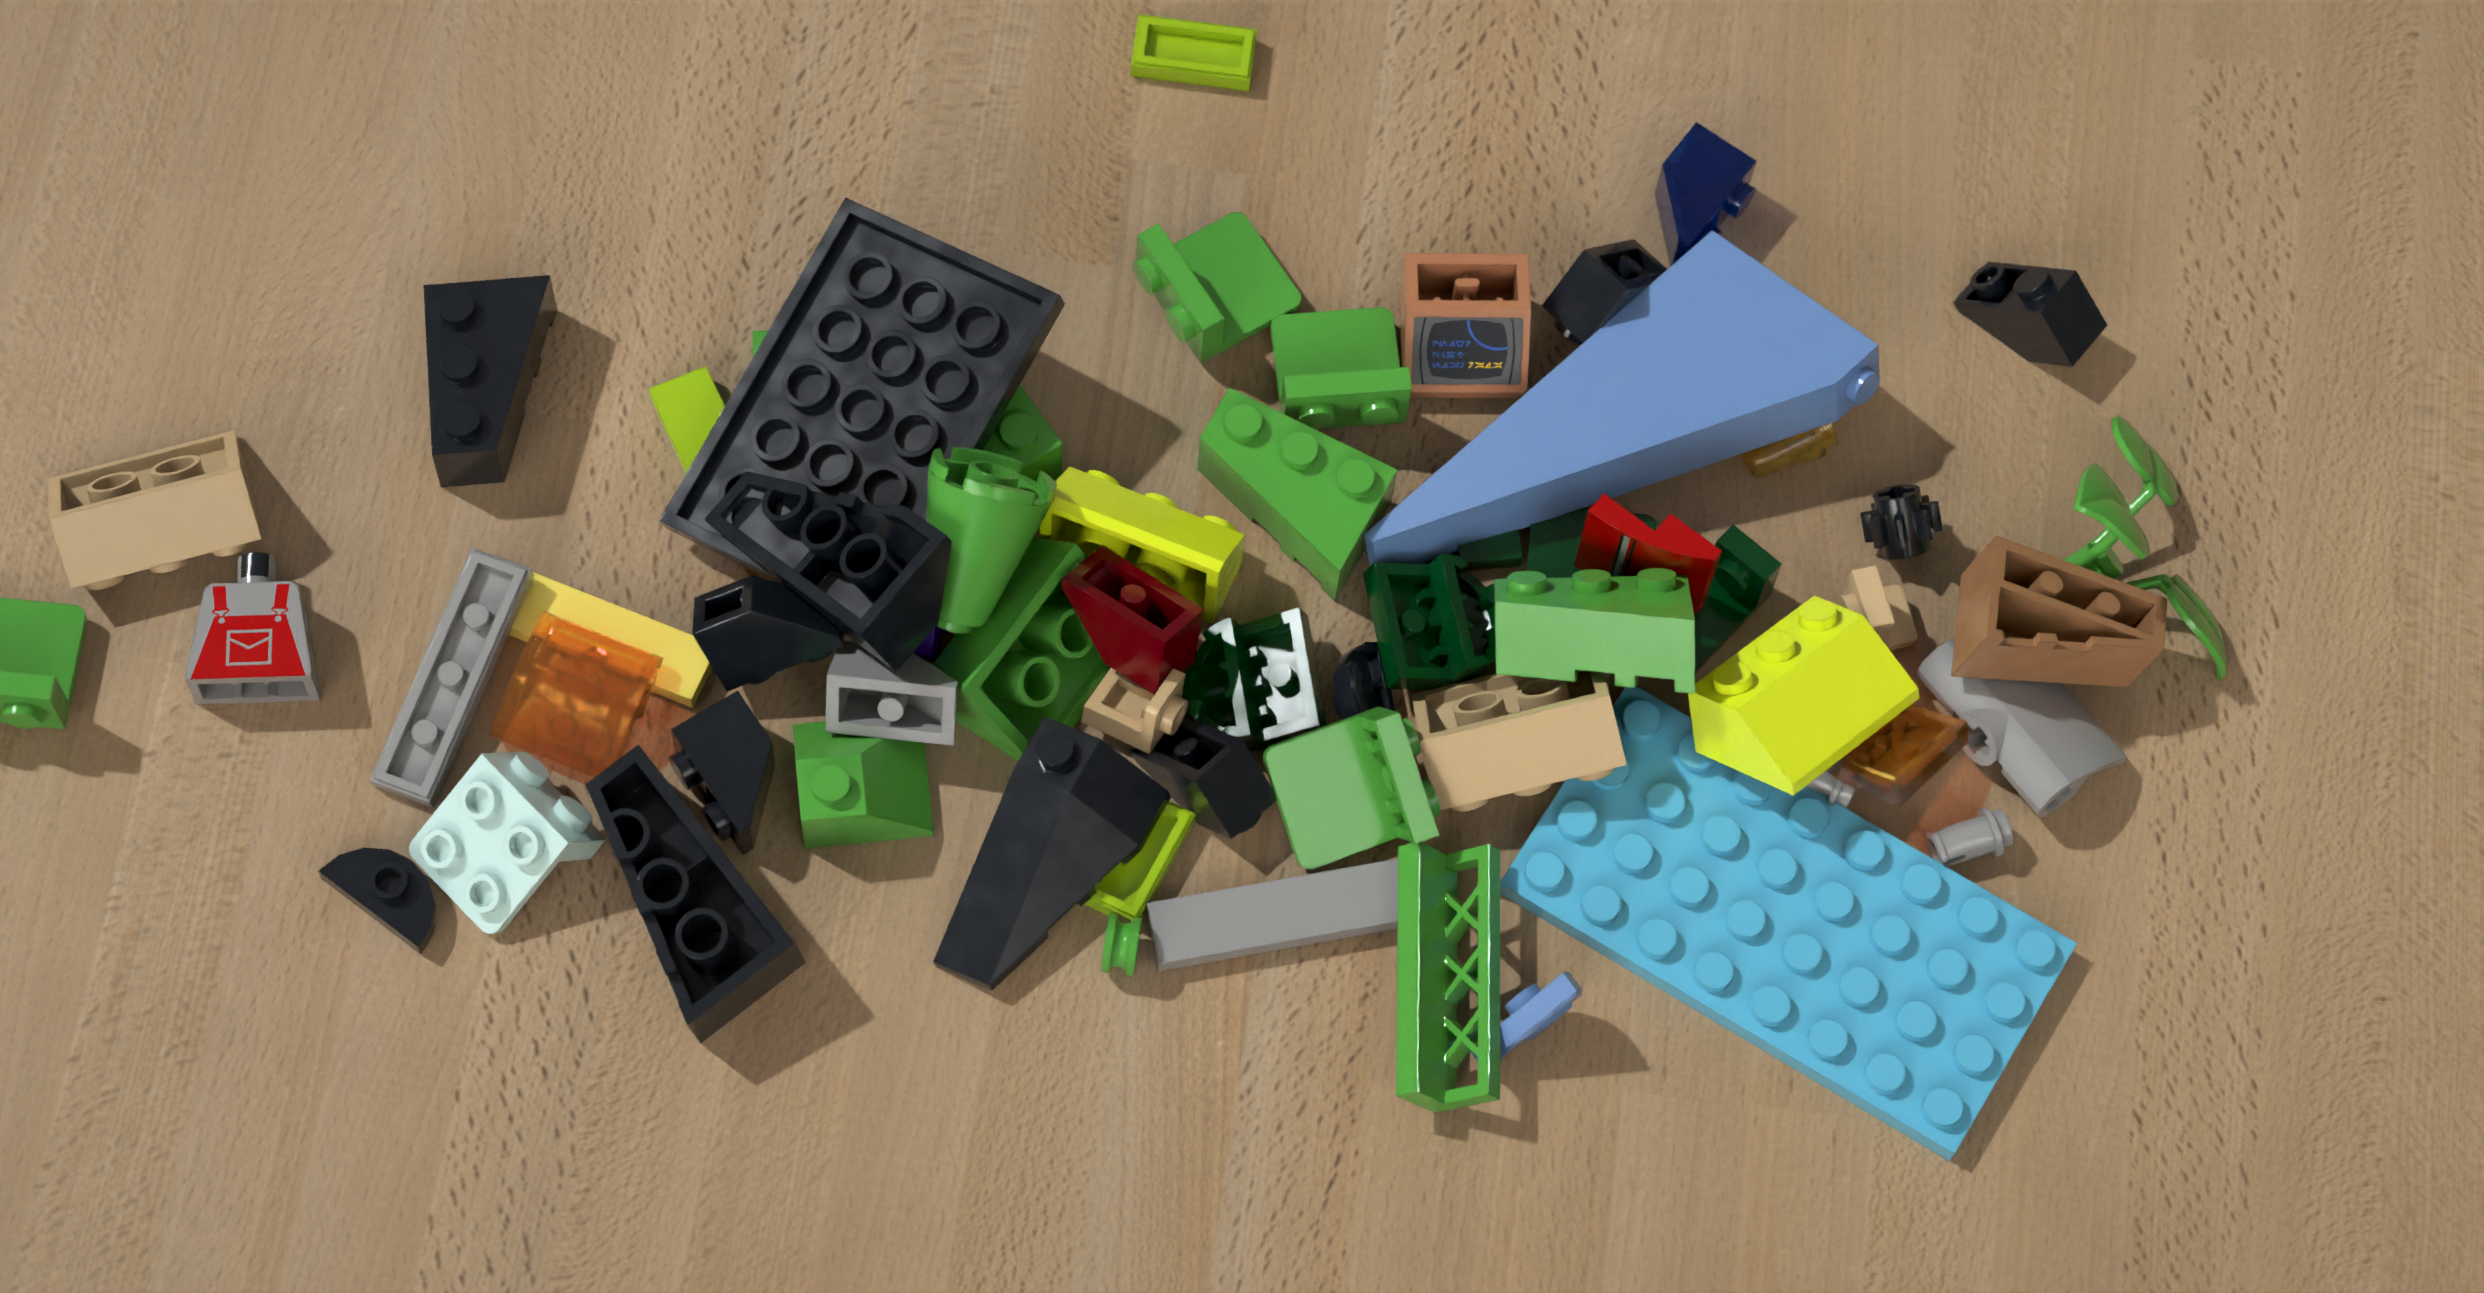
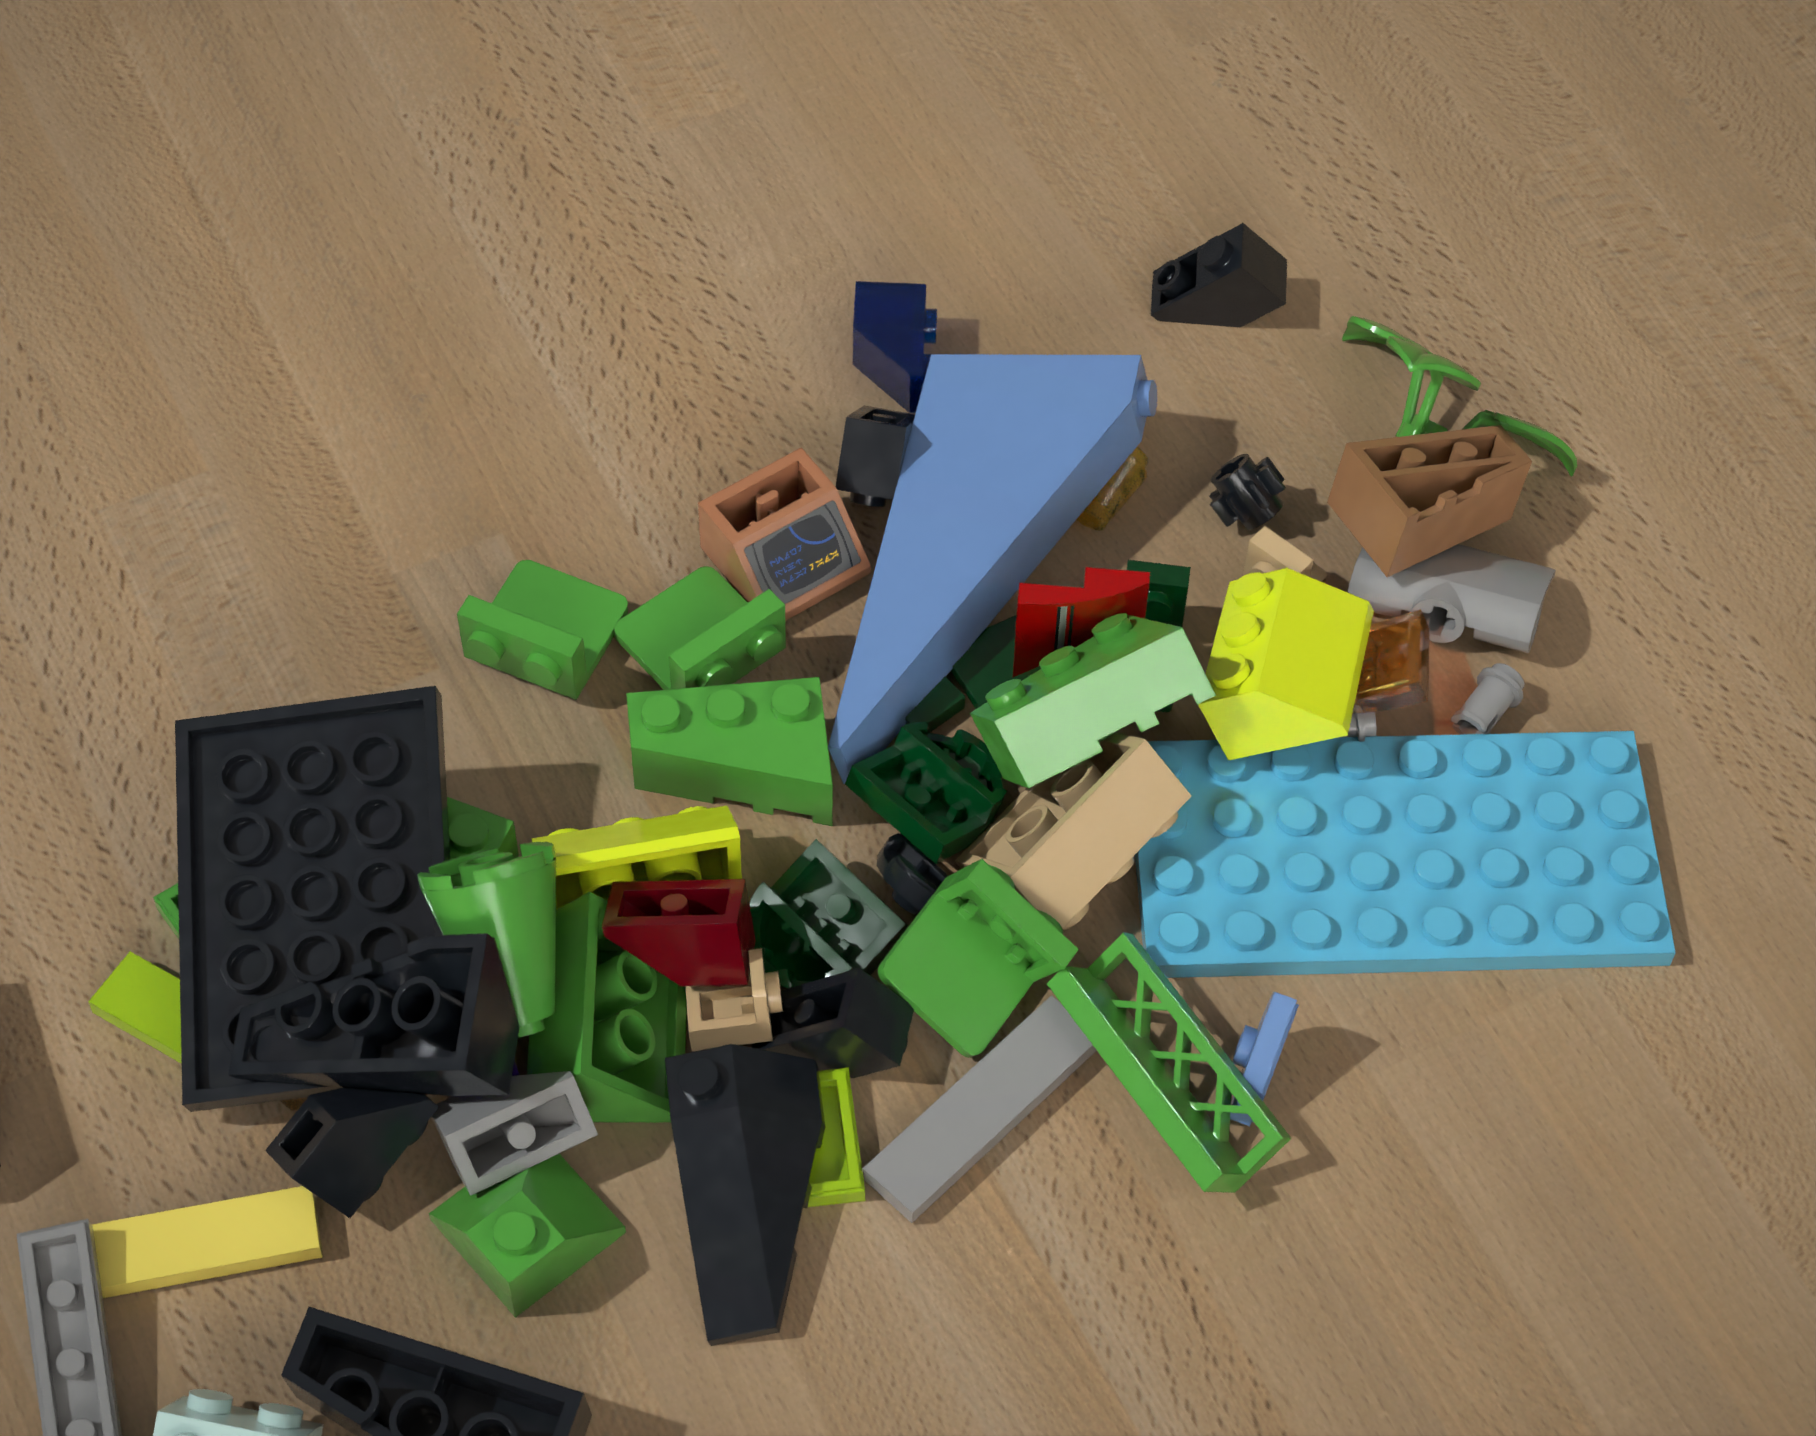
camera: 30 degrees left, 10 degrees down
clear orange slope [489,612,664,777] -> none
black slope [668,691,775,855] -> none
bright green bush [1101,914,1142,977] -> none
lime tile [1130,14,1257,91] -> none

